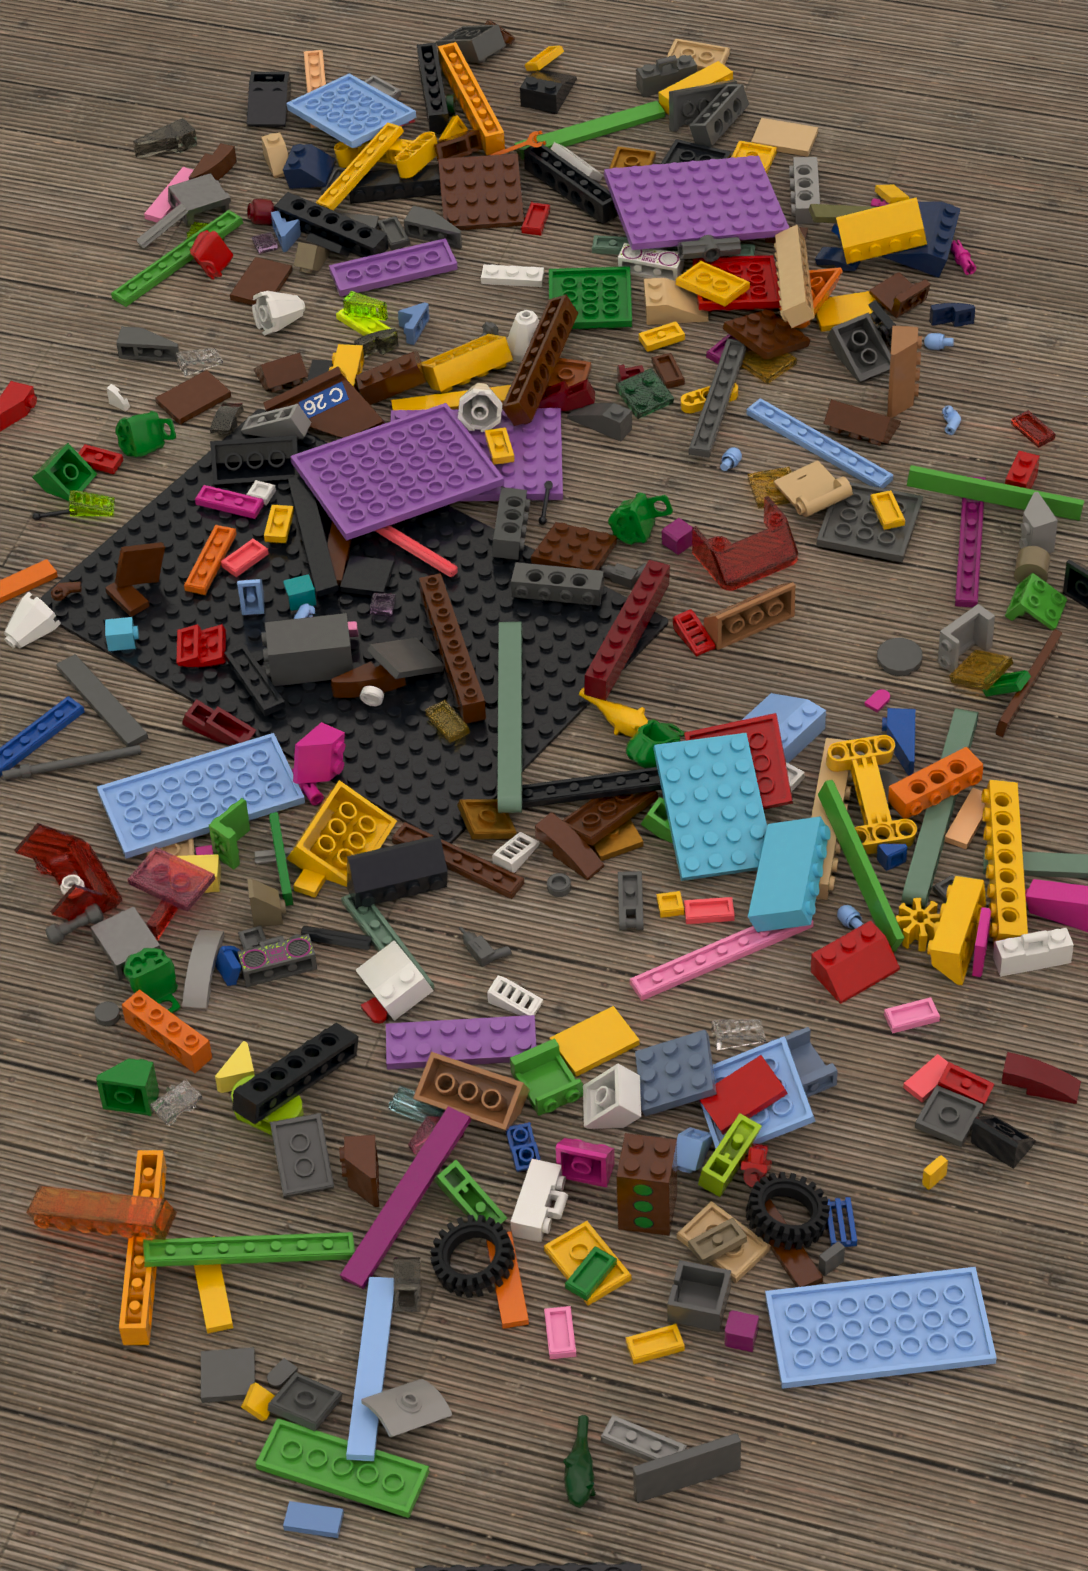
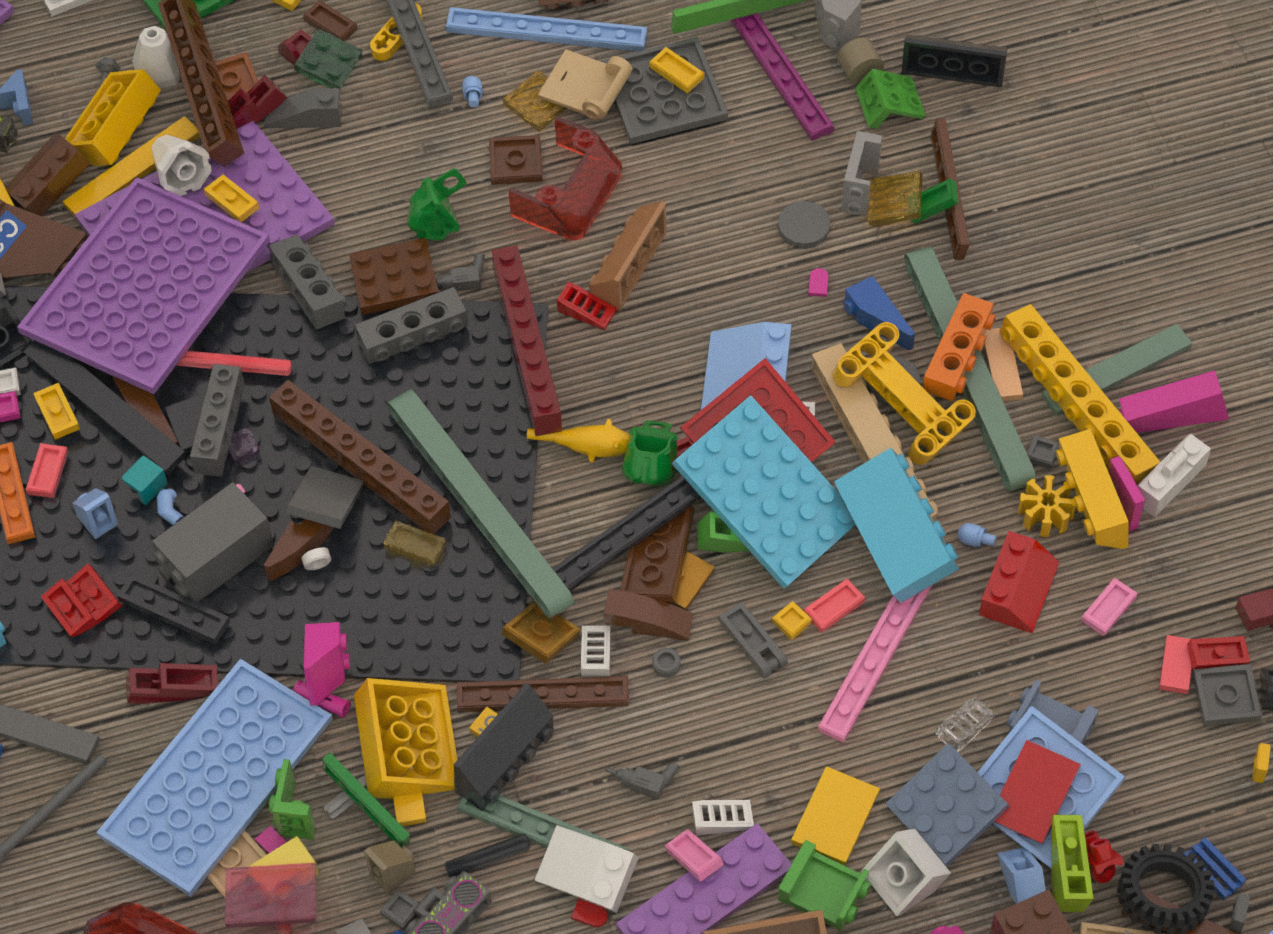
camera: 35 degrees left, 10 degrees up
black hinge [538,481,553,525] -> none
magenta piece [662,518,694,555] -> none
bright green tile [818,780,904,952] -> none
blue slope [877,844,907,871] -> none
none -> dark grey brick [190,364,245,477]
none -> reddish brown tile [489,135,543,185]
none -> bright pink tile [665,829,724,882]

